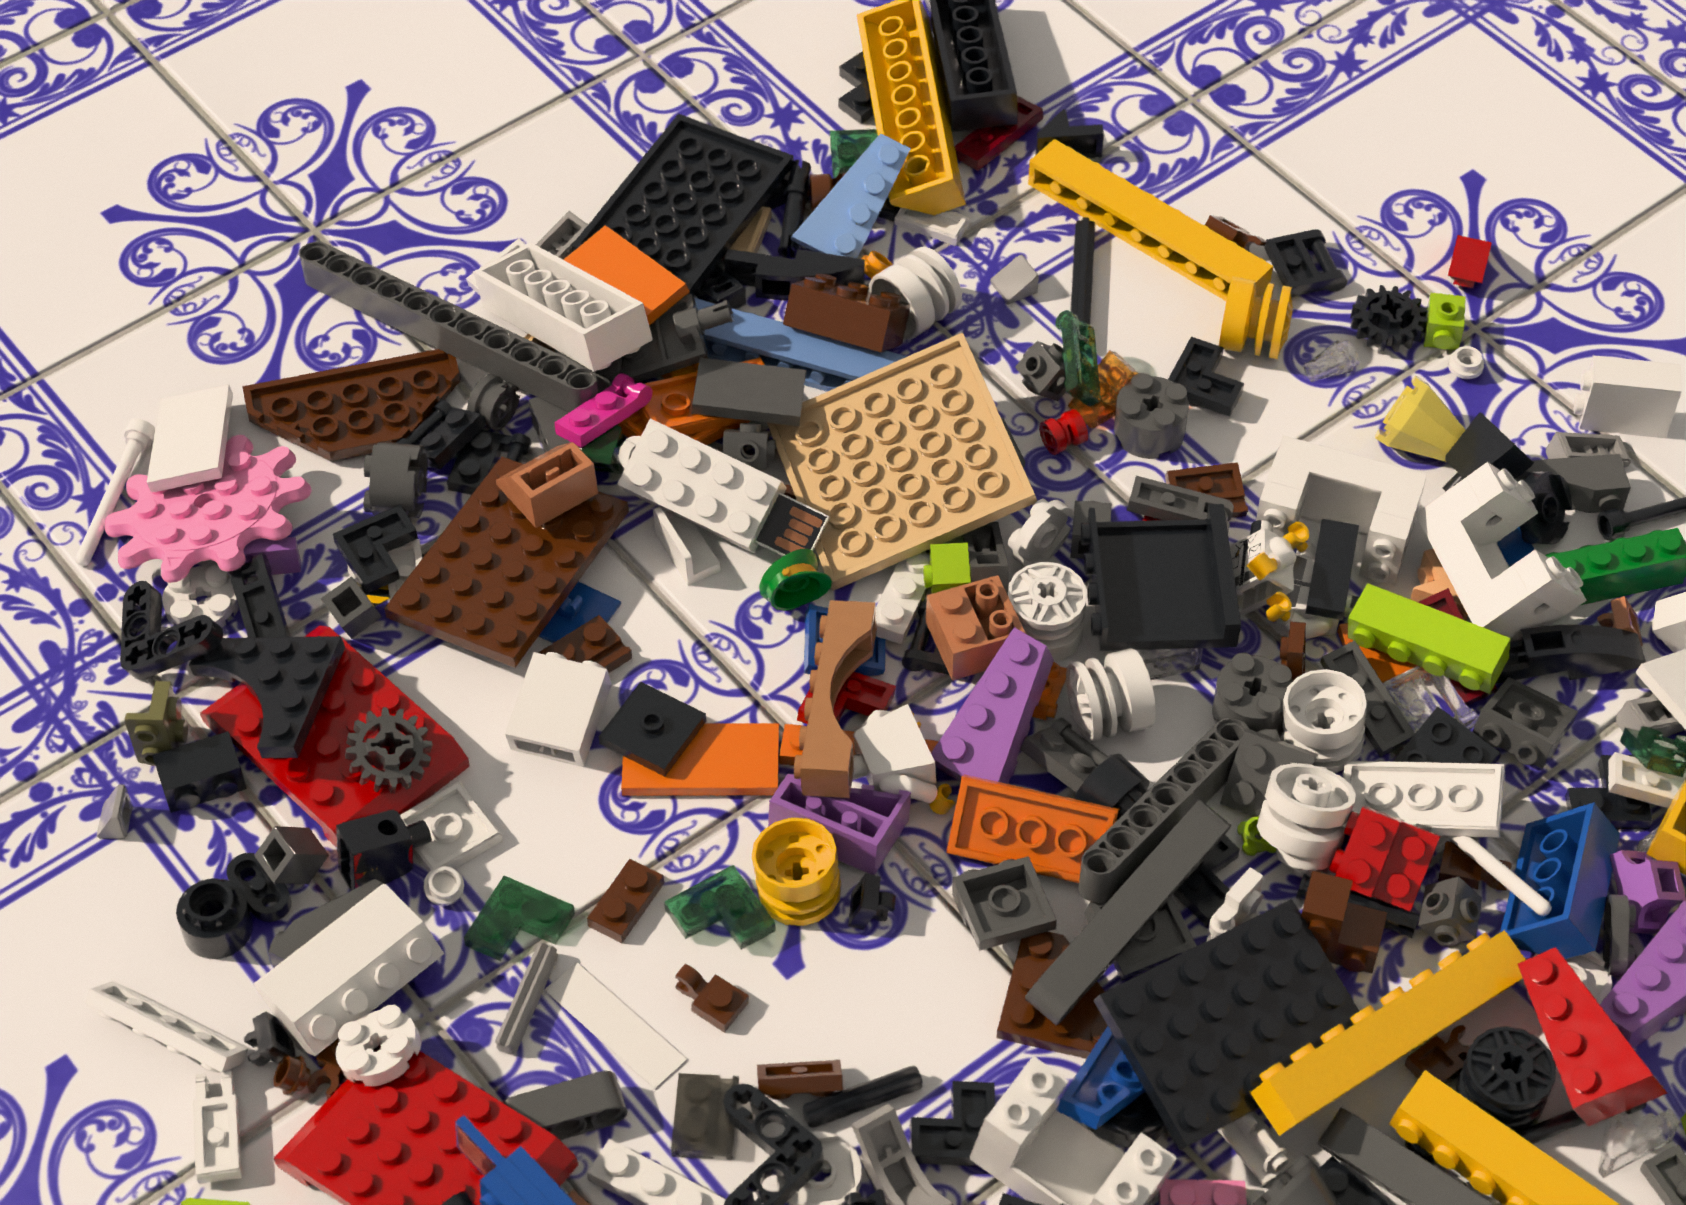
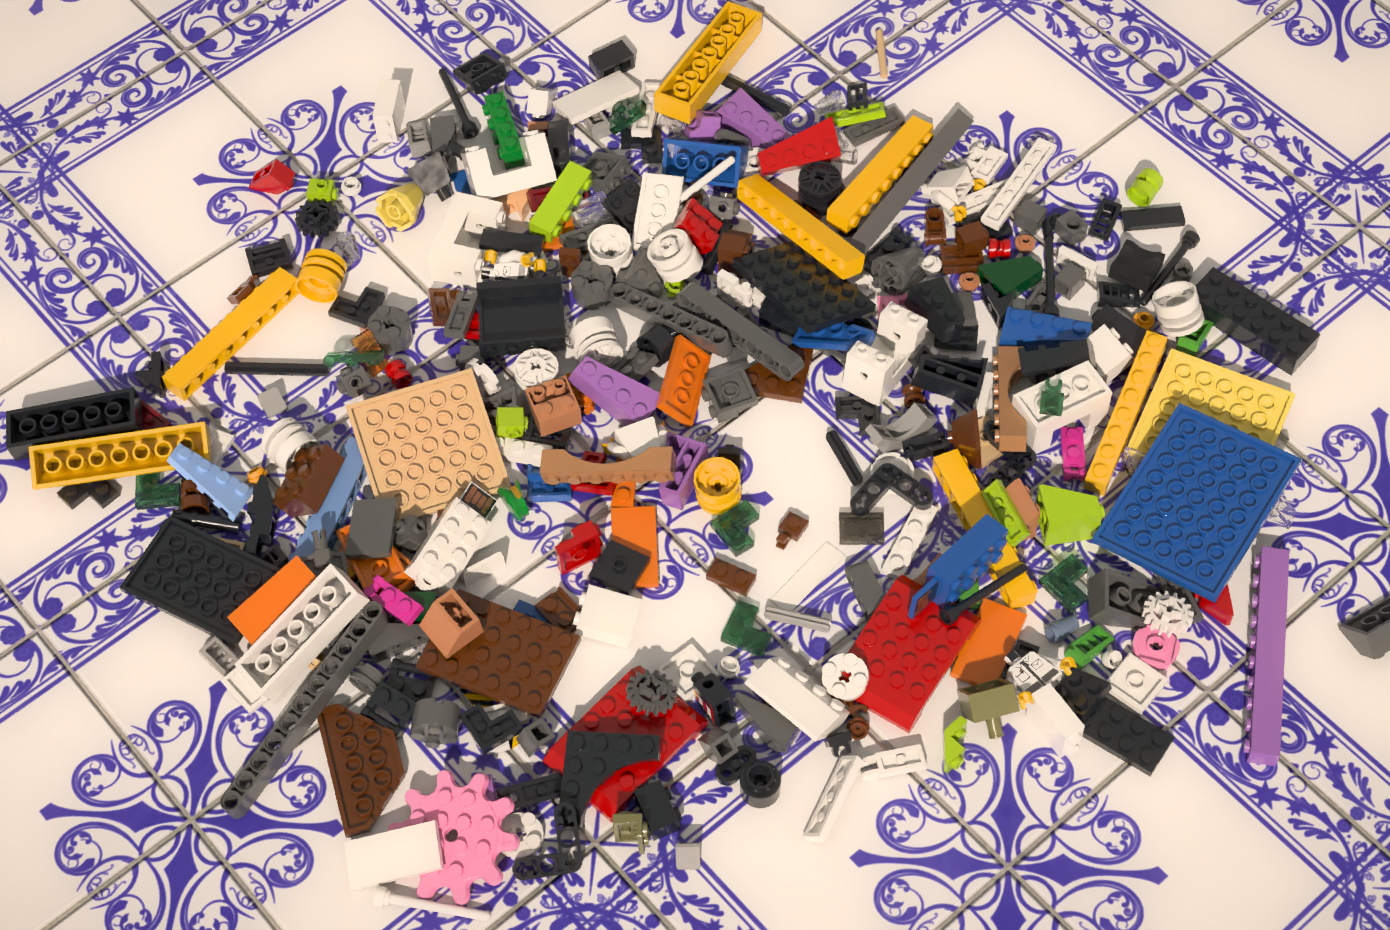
camera: 90 degrees left, 5 degrees up
reddish brown plate [757,1060,843,1099] -> none
none -> red plate [555,520,603,575]

